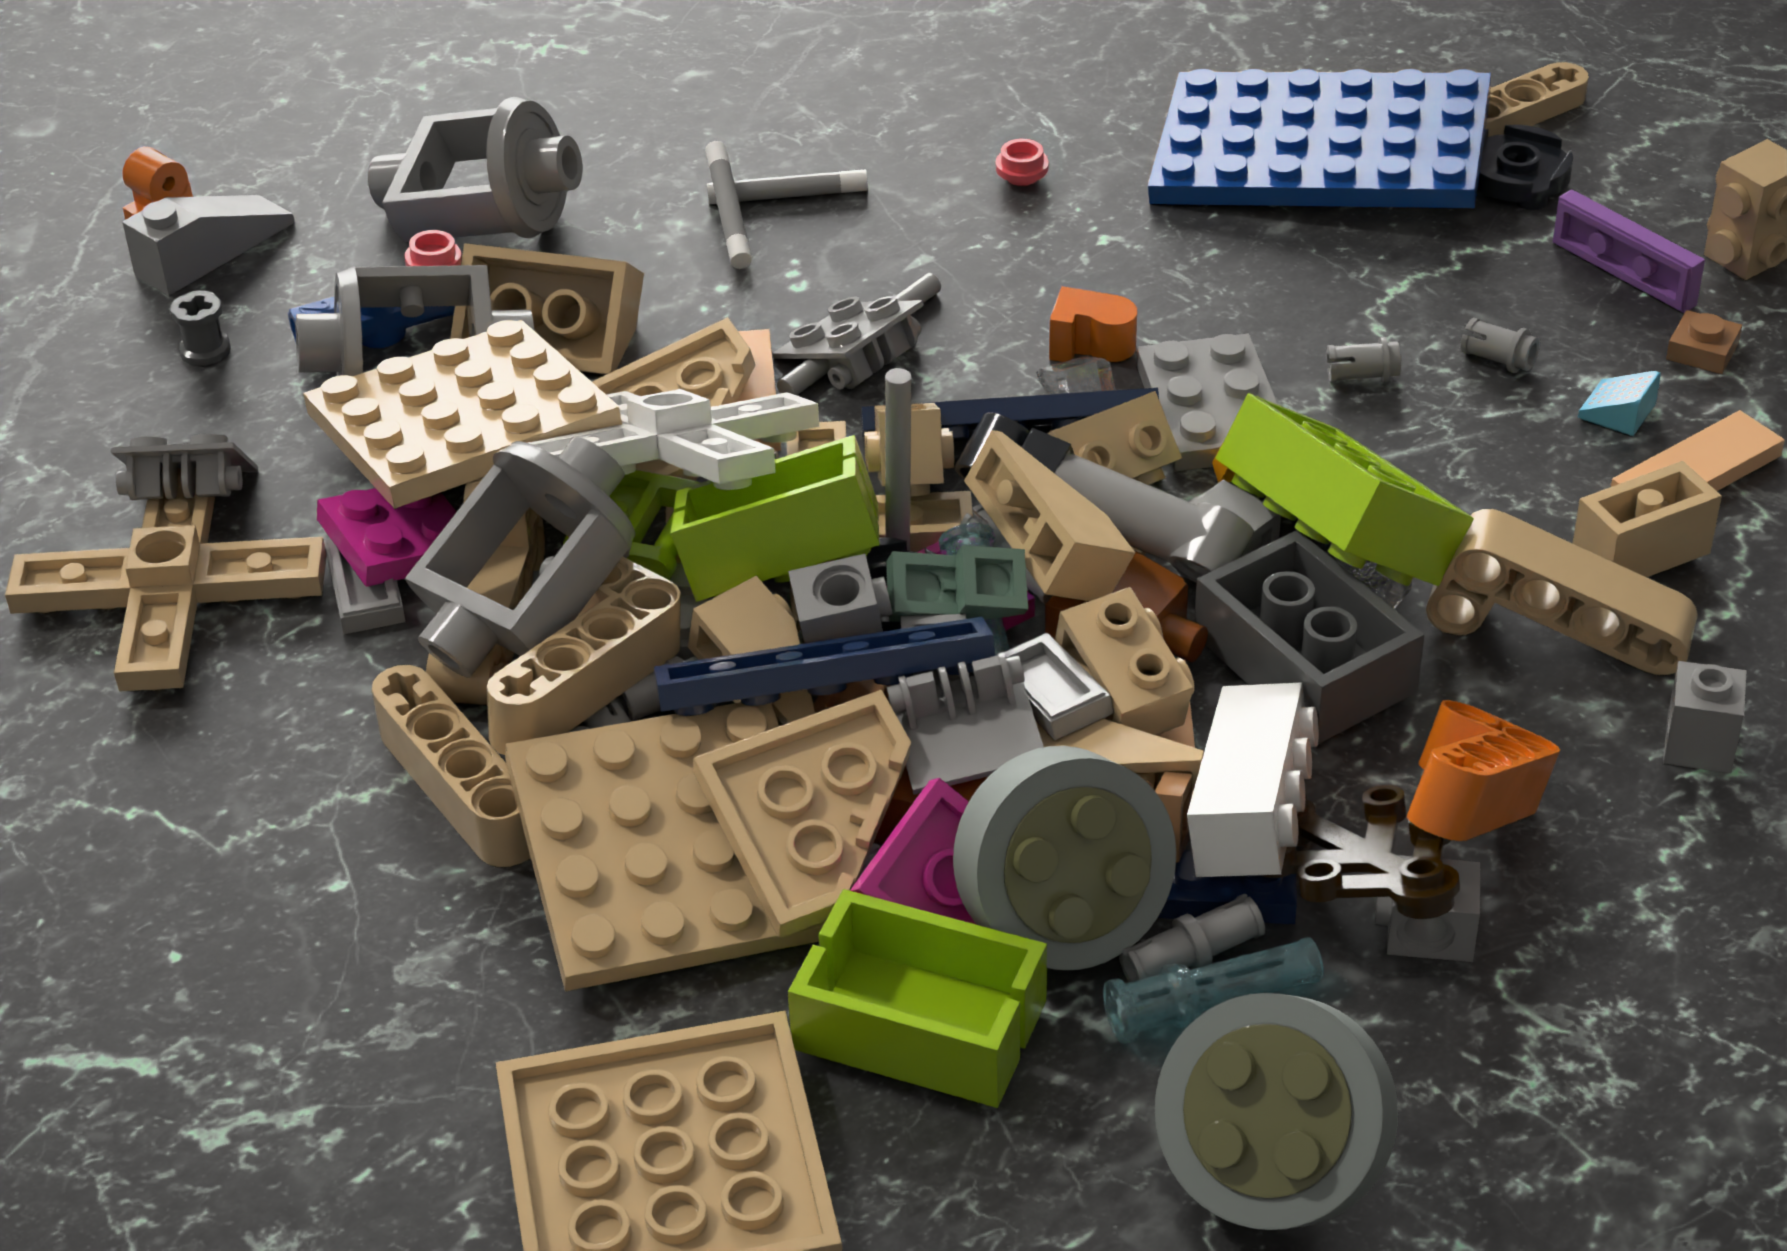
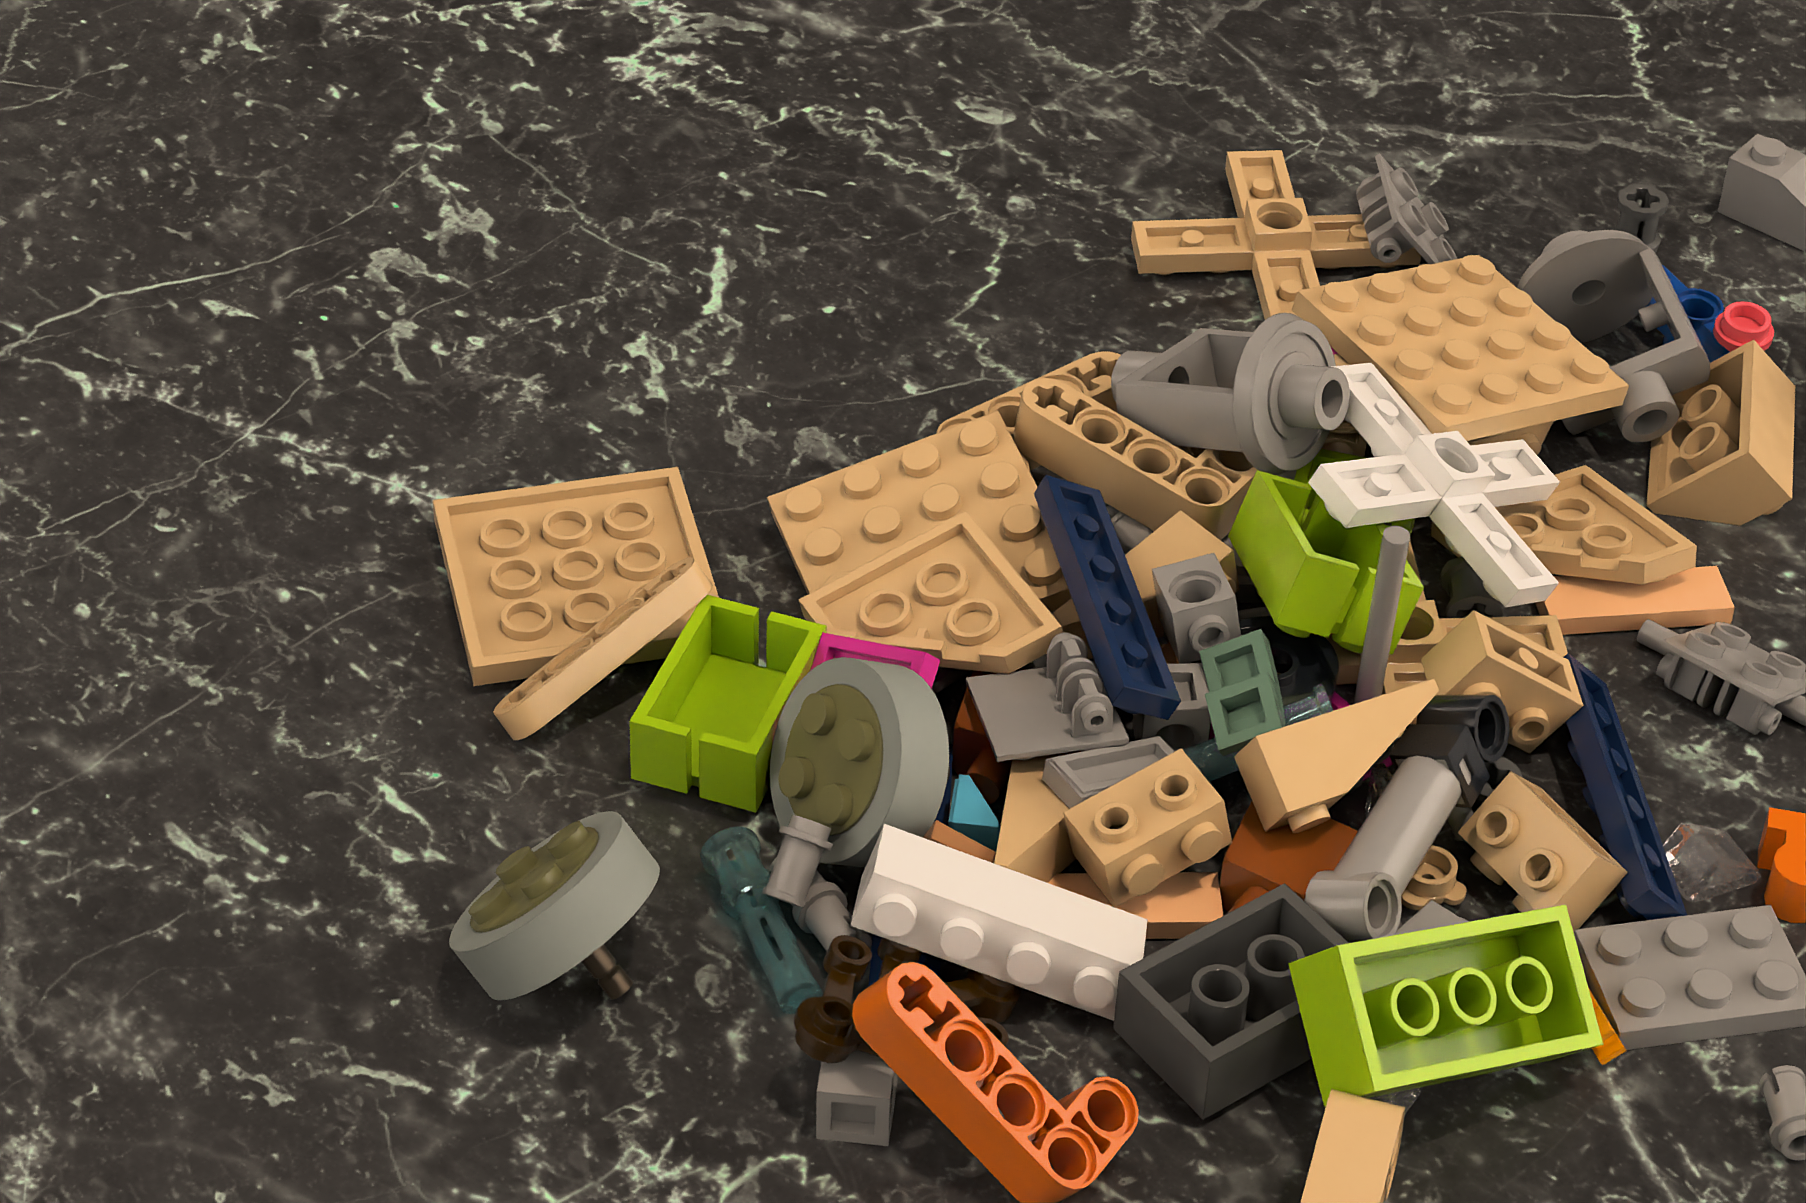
camera: 85 degrees right, 0 degrees up
none -> tan beam [493,557,713,740]
none -> light grey pin [762,814,833,908]

